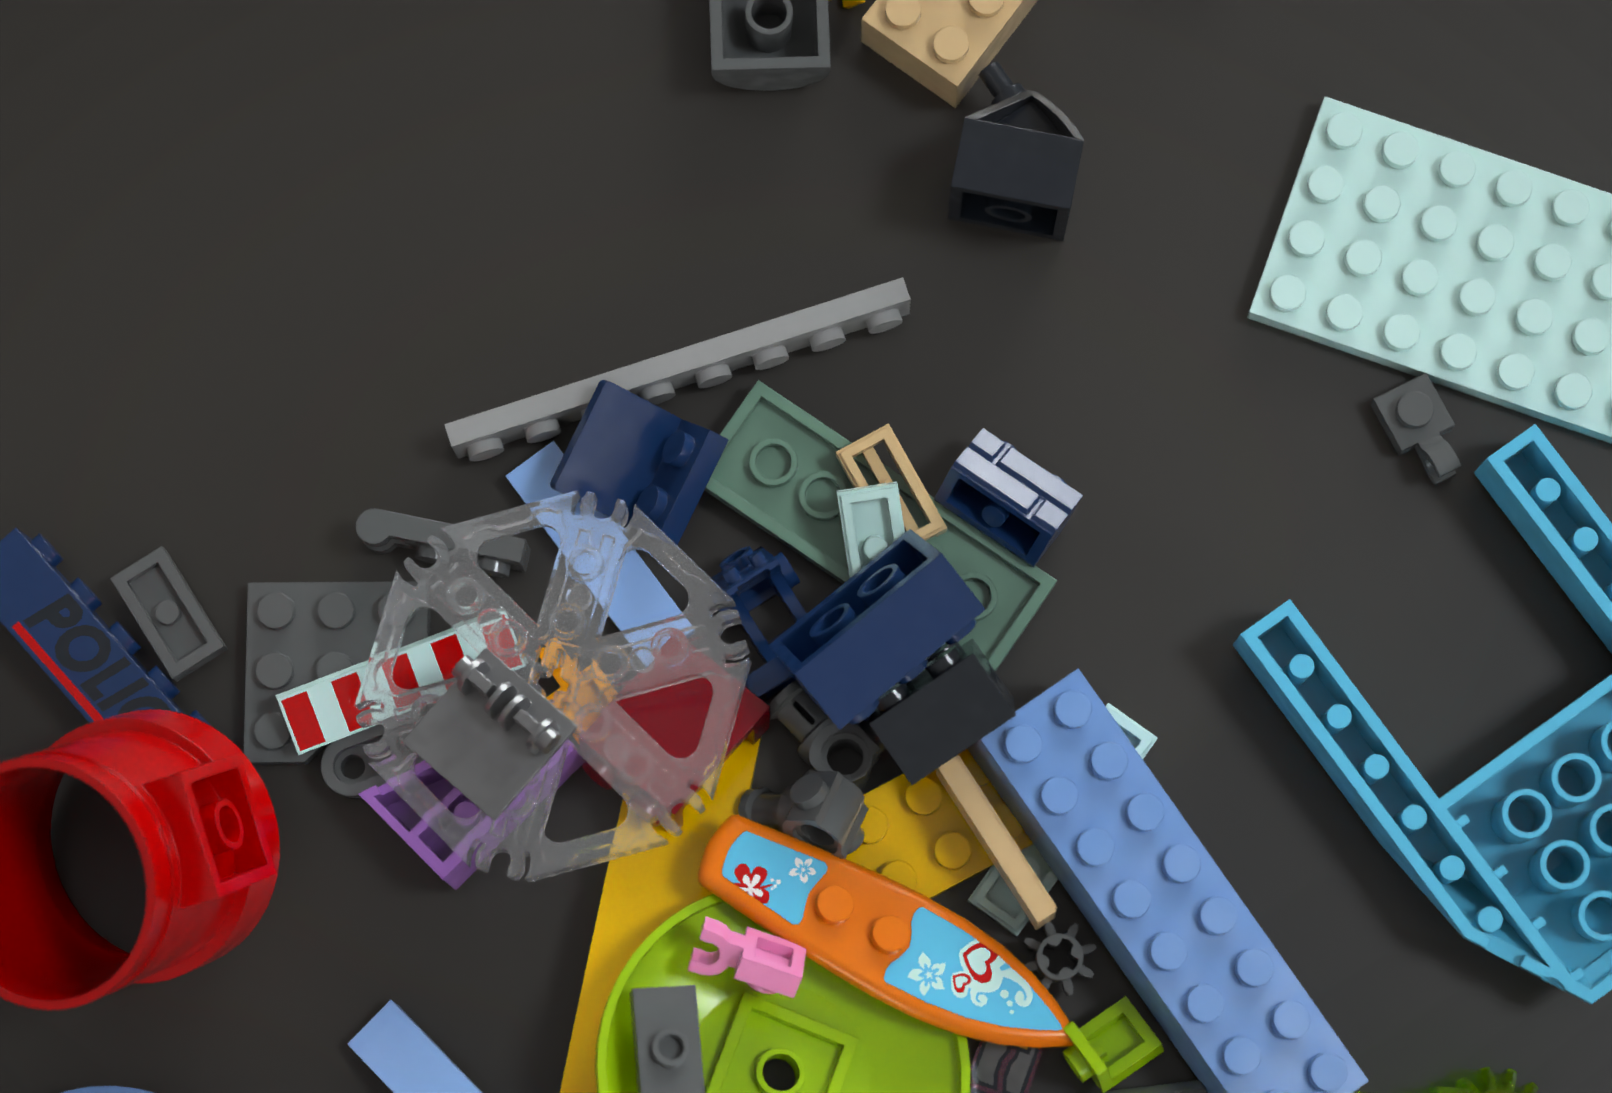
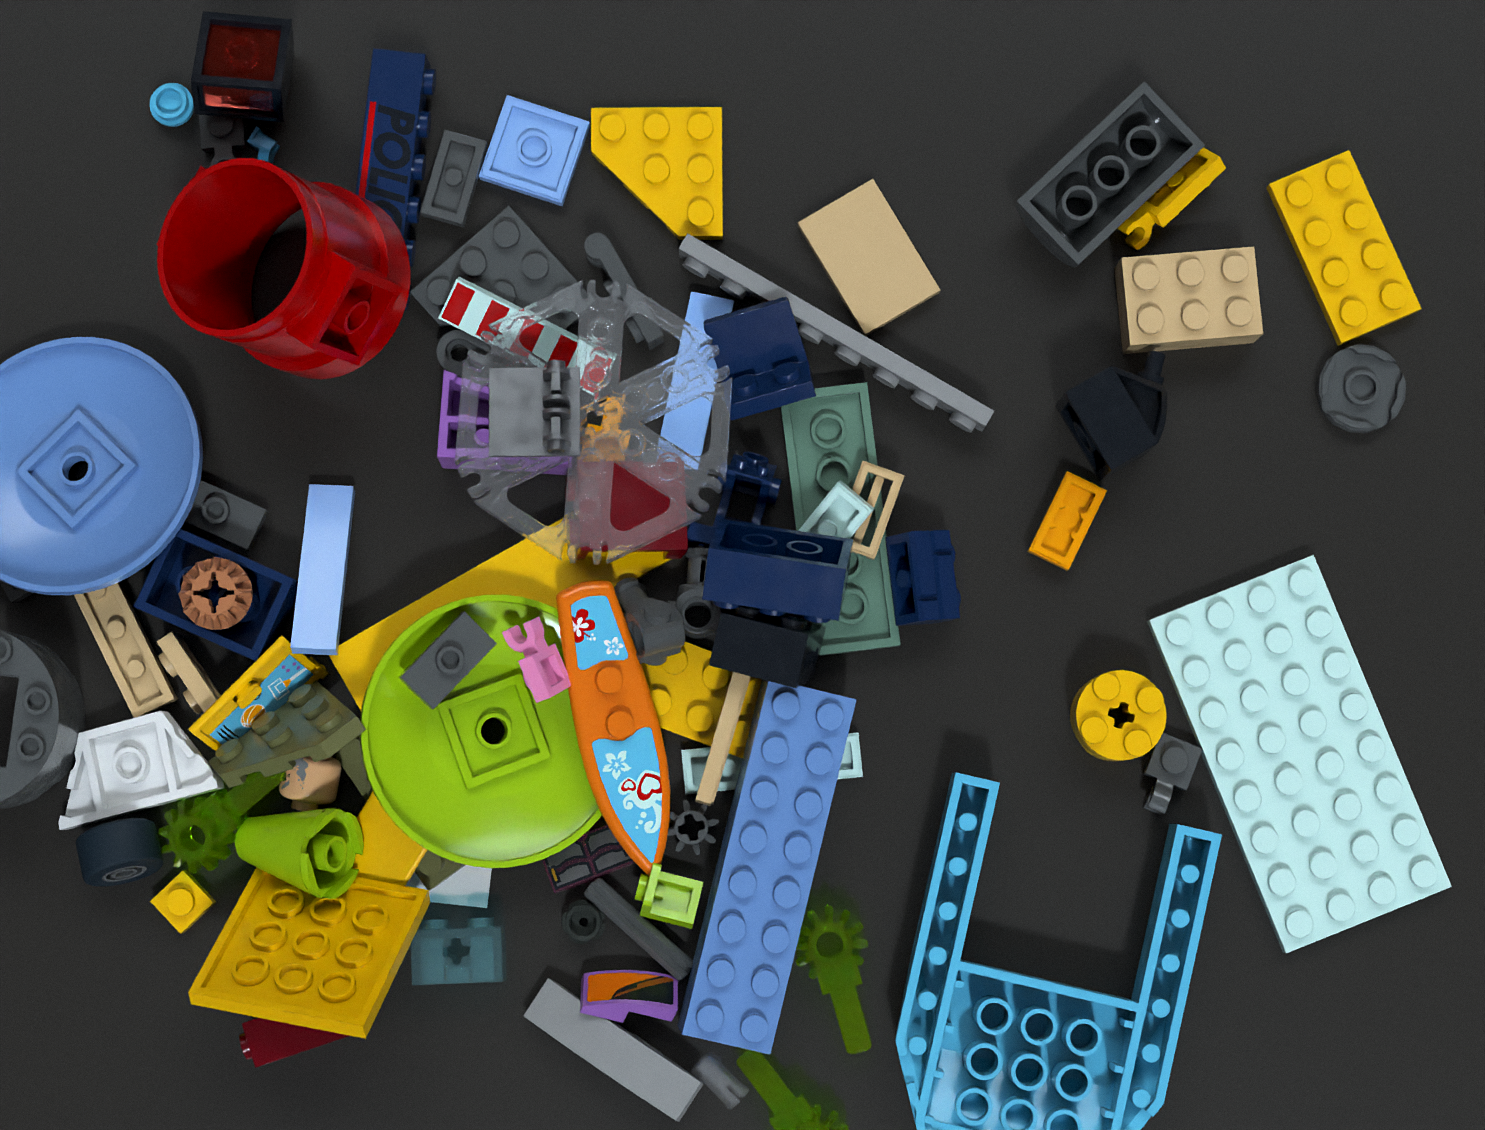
camera: 45 degrees right, 5 degrees up
none -> light blue tile [479,95,590,207]
none -> yellow plate [591,107,723,240]
none -> clear neon green gear [795,905,872,1054]
none -> tan tile [797,179,941,336]
none -> light orange plate [1027,471,1107,571]
none -> yellow brick [1070,670,1167,761]

